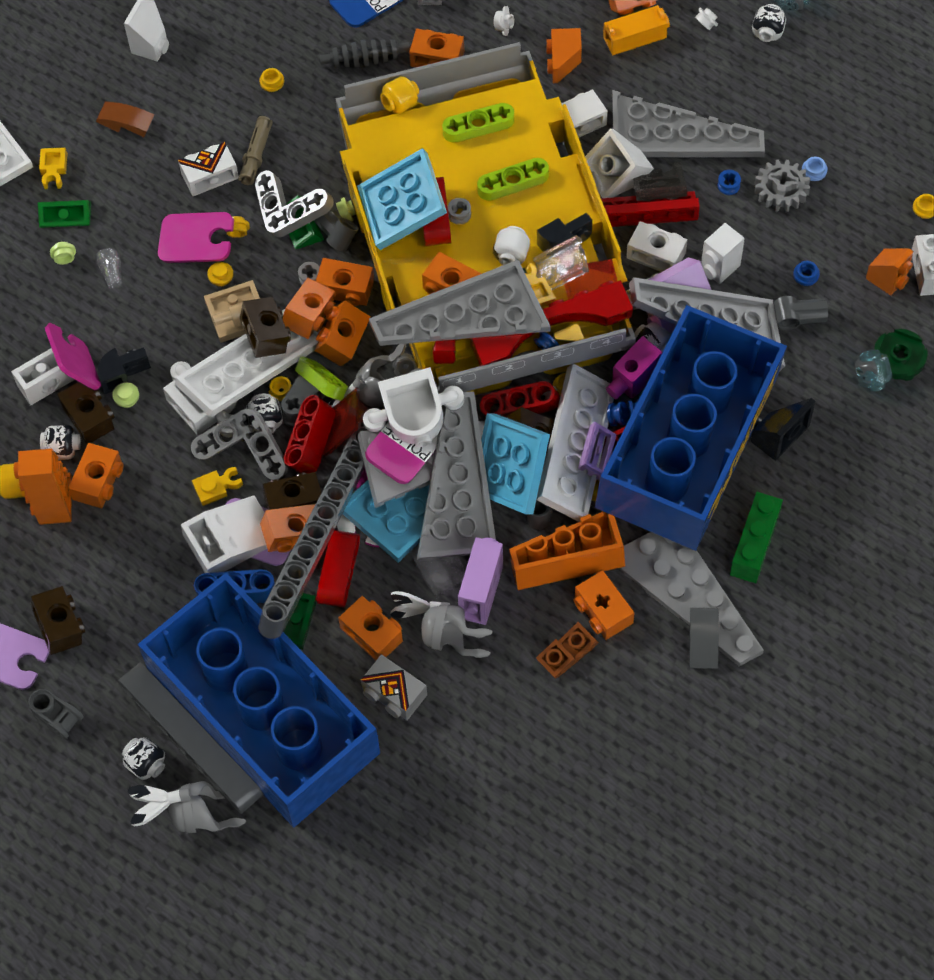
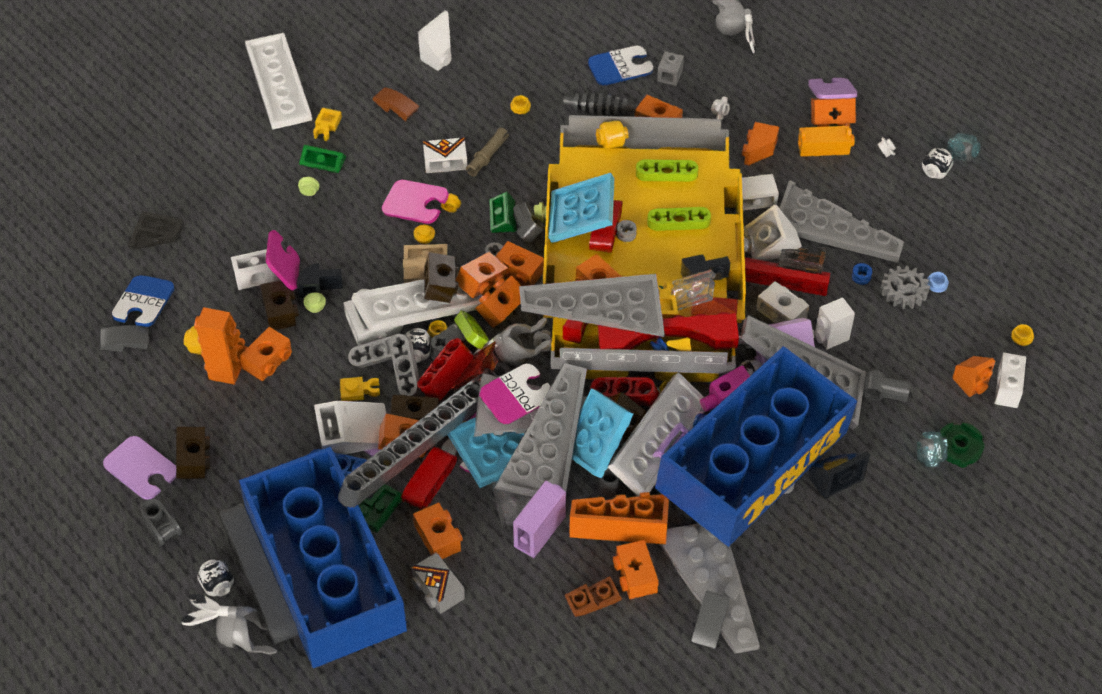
camera: 15 degrees right, 10 degrees down
head [40,425,81,460] -> none
clear cone [95,248,123,288] -> none
light grey beam [255,171,334,237] -> none
white piece [363,367,464,447] -> none
light grey hair [390,591,492,658] -> none
white head [493,226,530,265] -> none
green brick [730,492,783,584] -> none
blue plate [793,261,820,286] -> none

